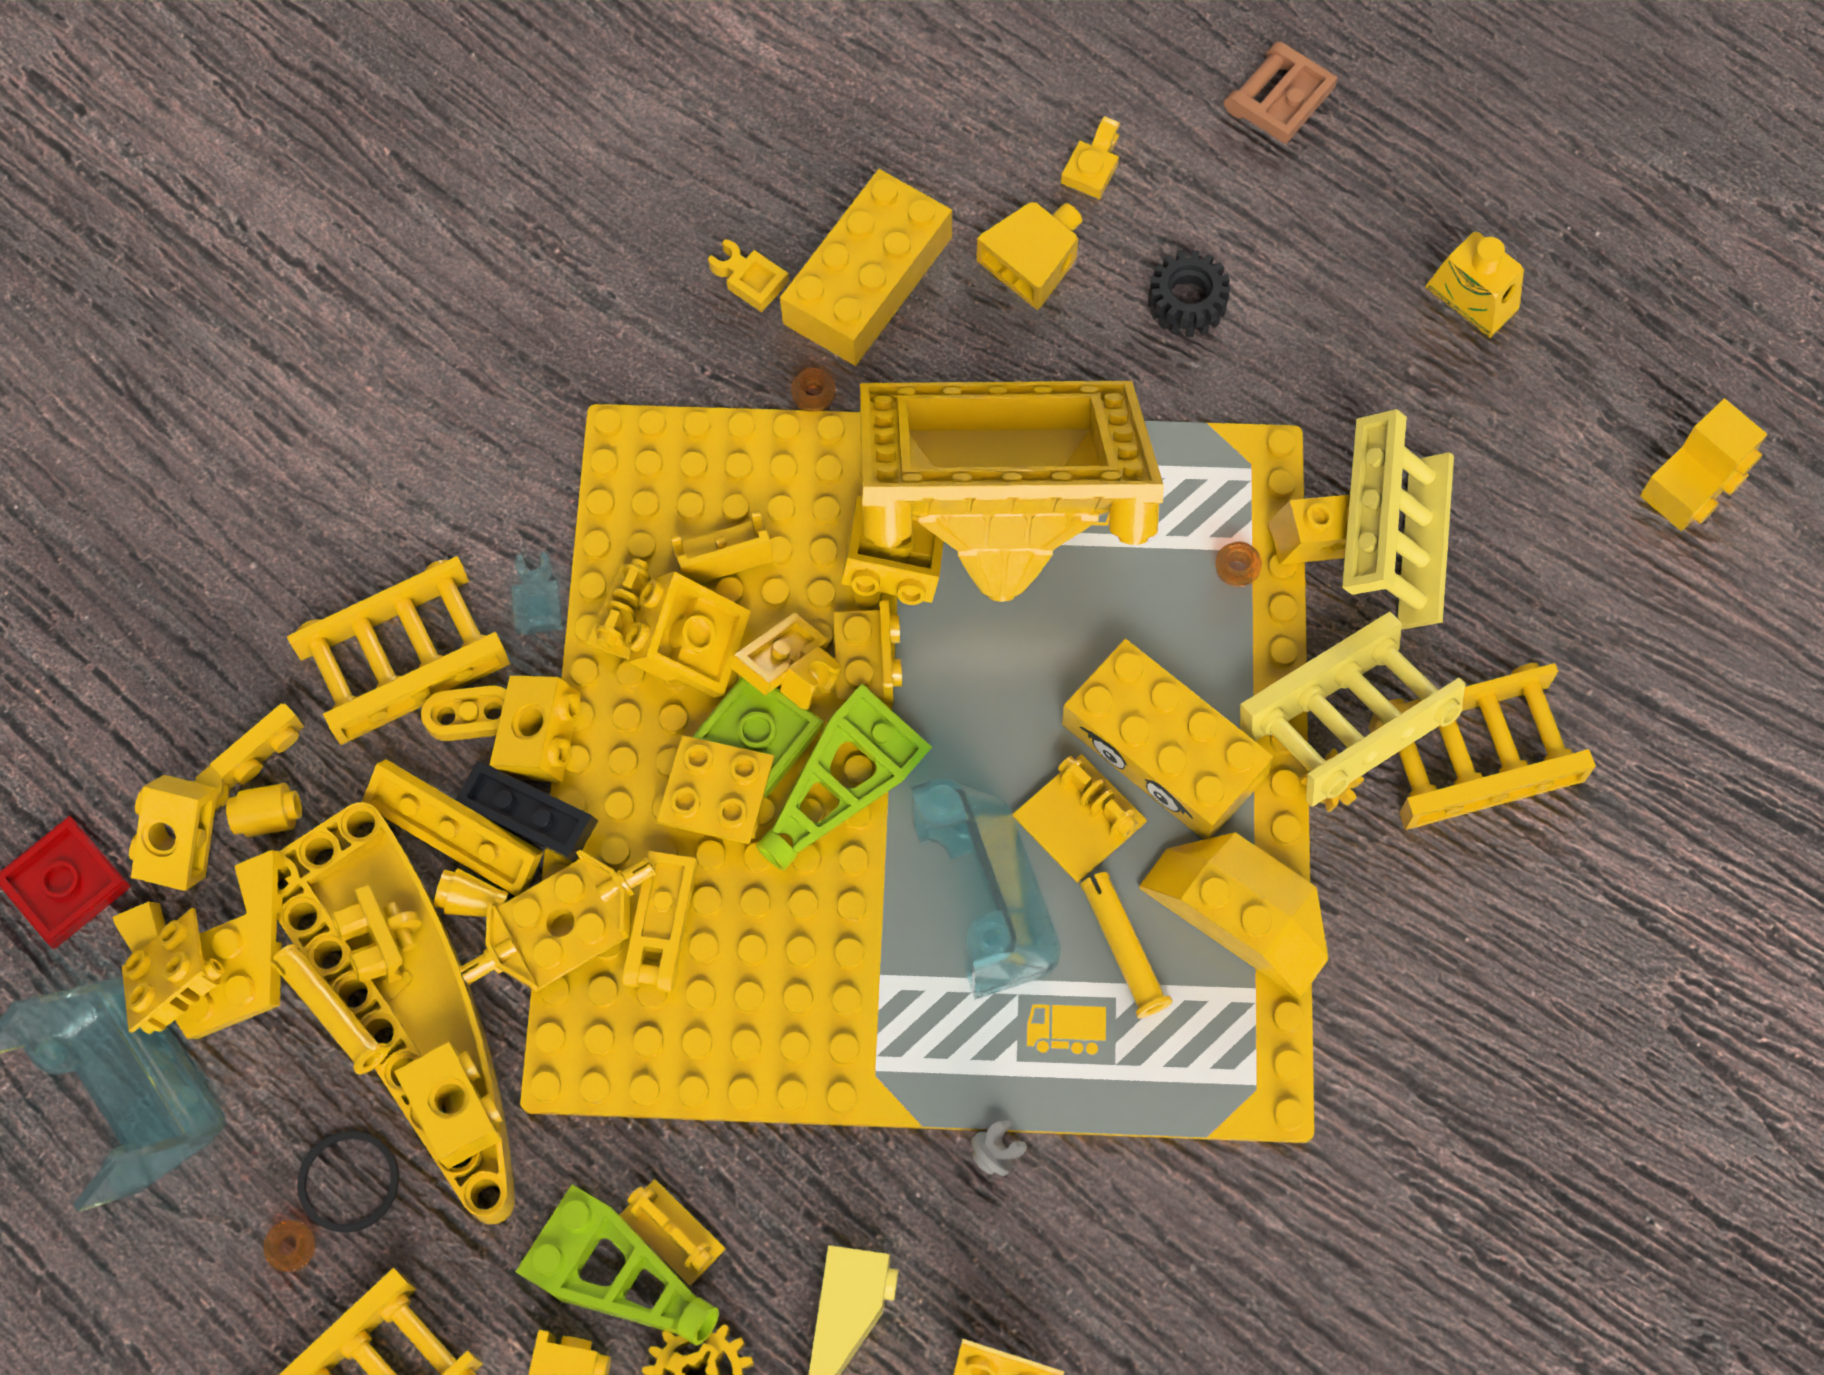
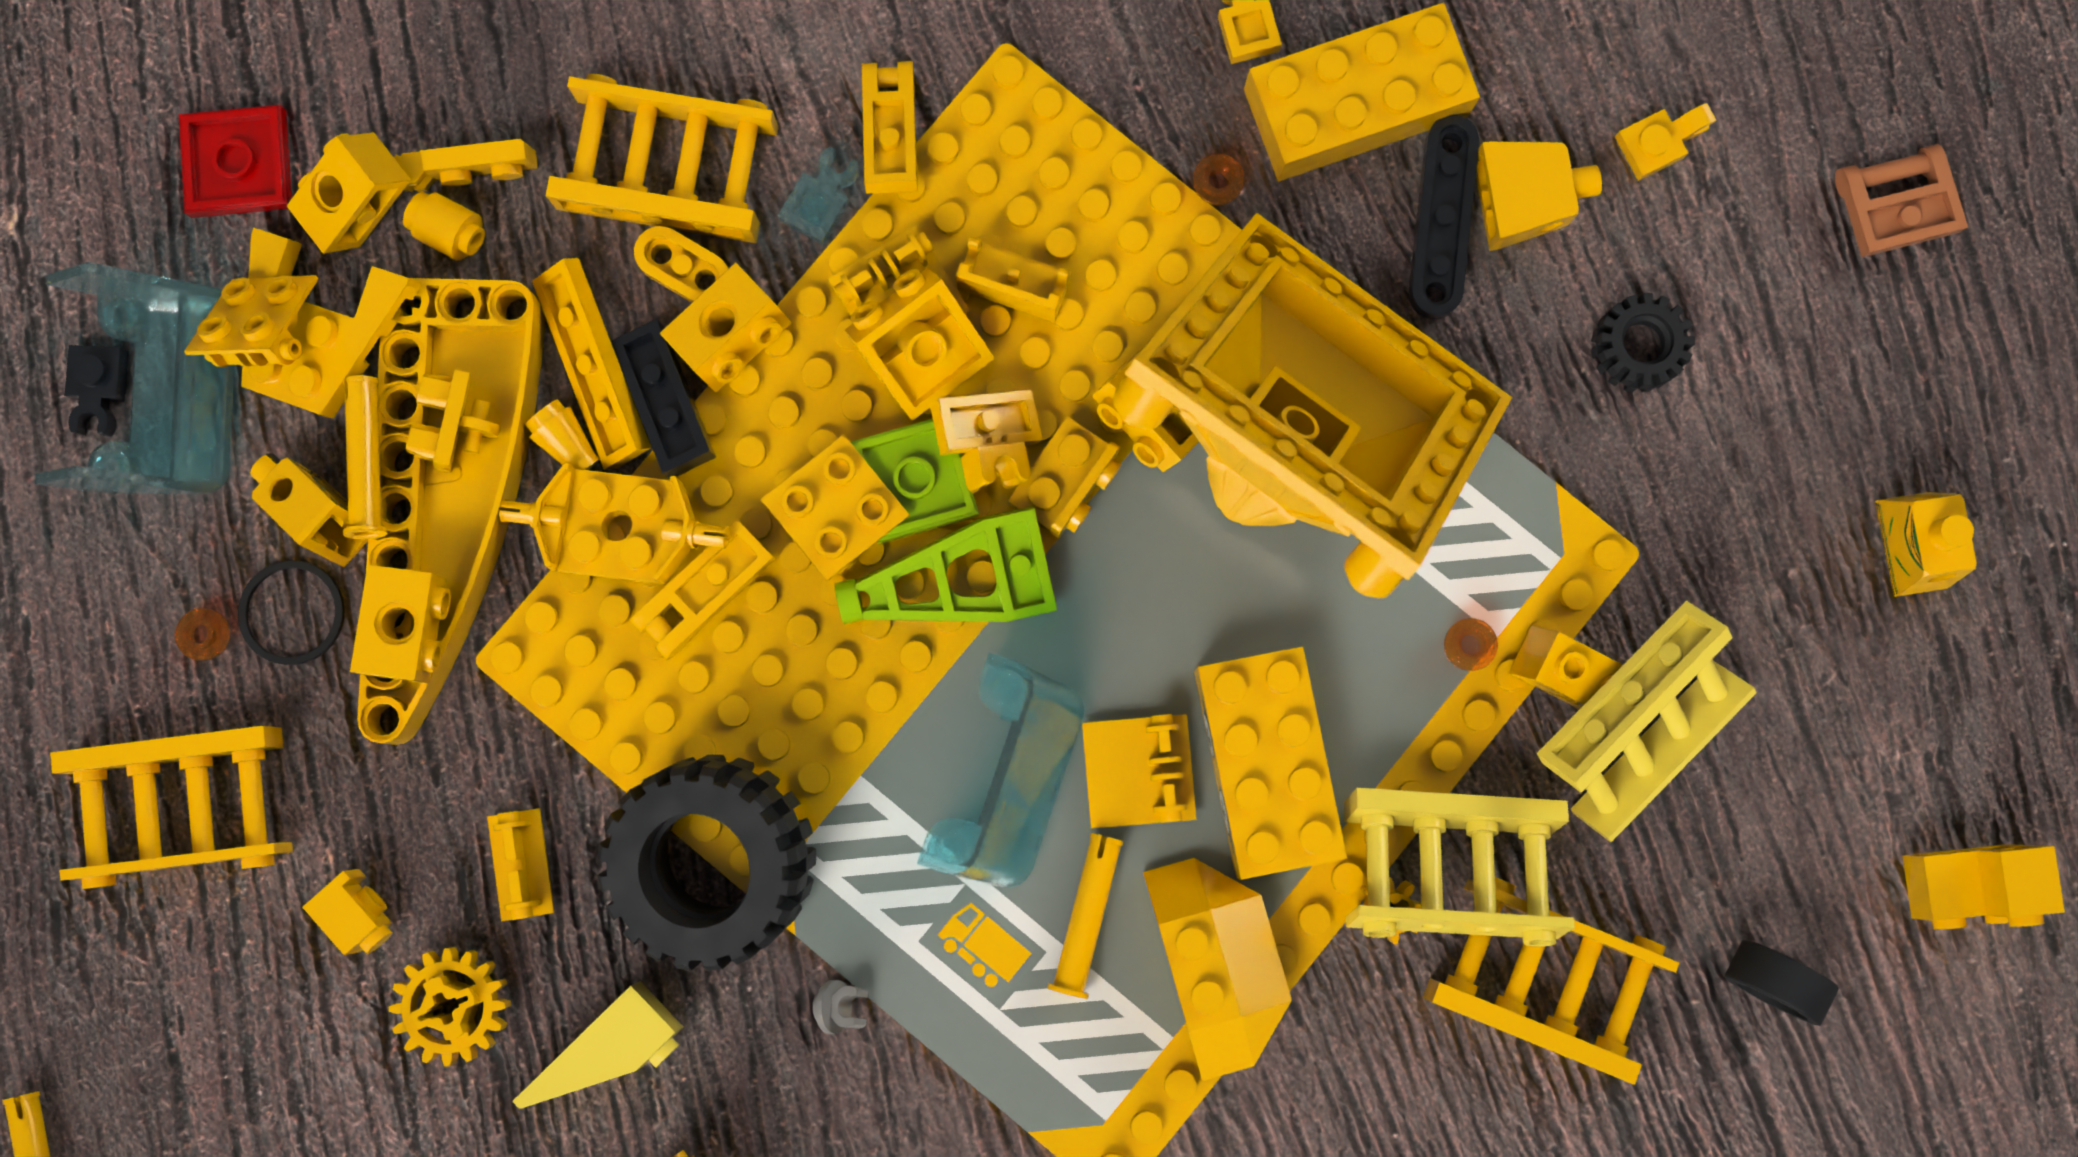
camera: 35 degrees right, 15 degrees up
lime plate [516,1185,719,1345] -> none
none -> black plate [64,345,129,437]
none -> yellow torso [250,453,368,567]
none -> black tyre [597,754,816,971]
none -> yellow plate [862,61,918,194]
none -> black plate [1409,115,1479,320]
none -> black tyre [1725,940,1839,1026]

